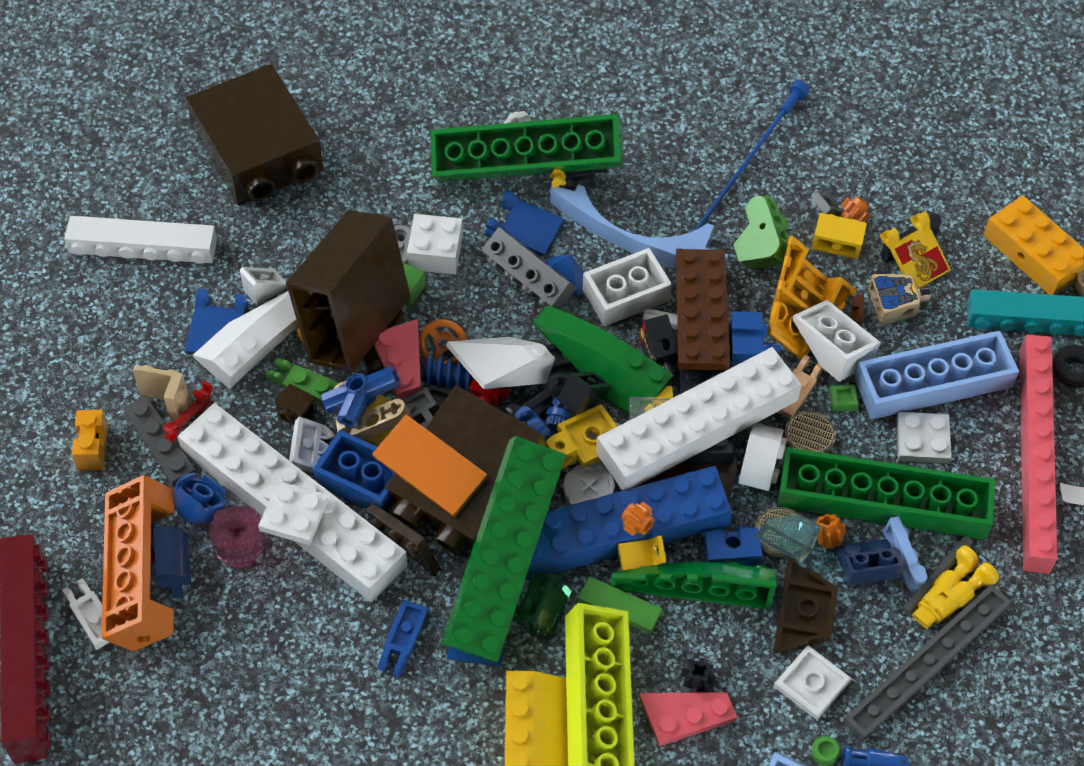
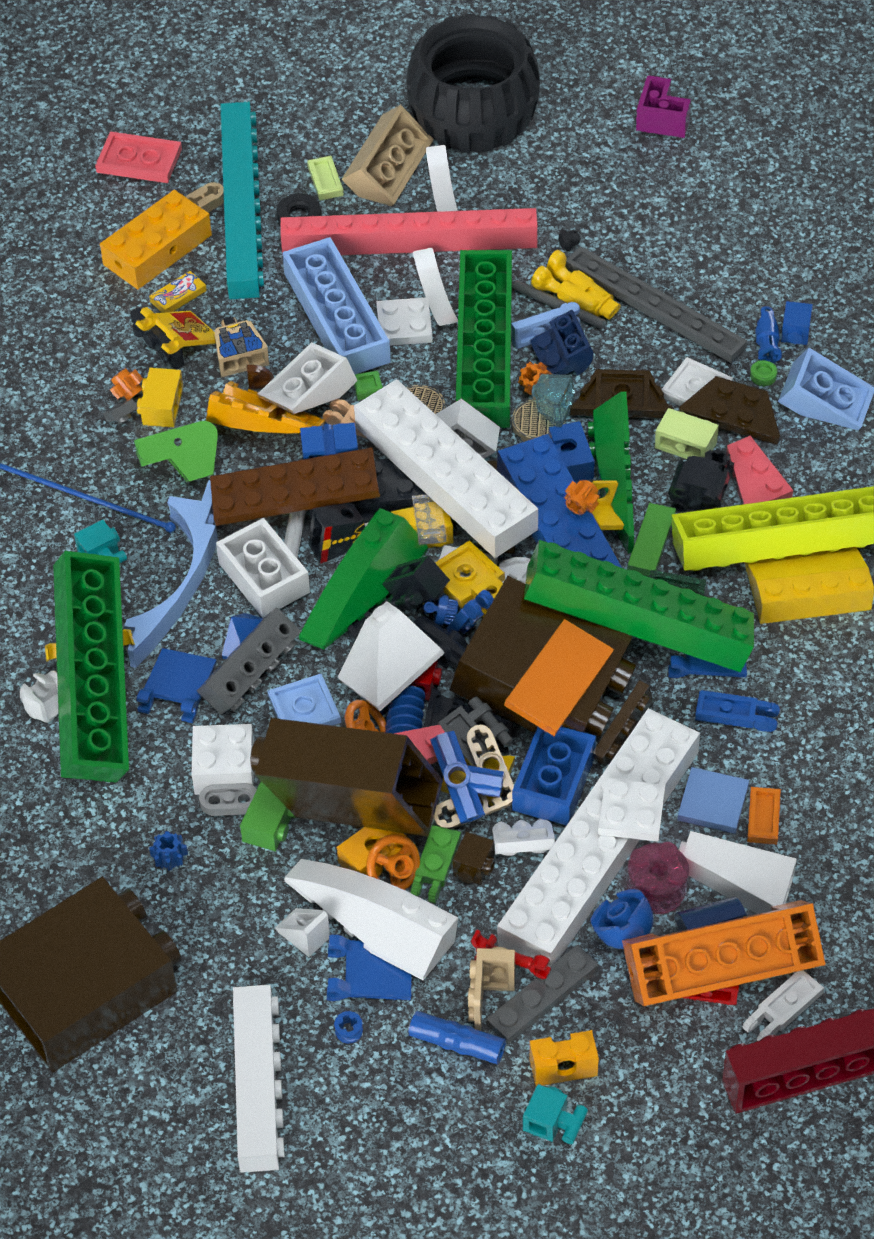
camera: 95 degrees left, 5 degrees down
none -> teal brick [74,520,127,564]
none -> yellow tile [149,271,207,313]
none -> blue gear [149,831,188,871]
none -> light blue tile [267,674,341,726]
none -> blue bush [334,1011,363,1044]
none -> orange piece [366,834,420,890]
none -> blue axle [408,1011,506,1065]
none -> white sticker [413,248,458,326]
none -> teal brick [523,1084,588,1144]
none -> black piece [558,229,580,251]
none -> yellowish green brick [655,408,719,459]
none -> black brick [668,456,730,512]
none -> medium blue tile [677,767,749,834]
none -> white slope [678,831,797,914]
none -> dark brown wing [679,376,780,445]
none -> orange tile [747,787,781,845]

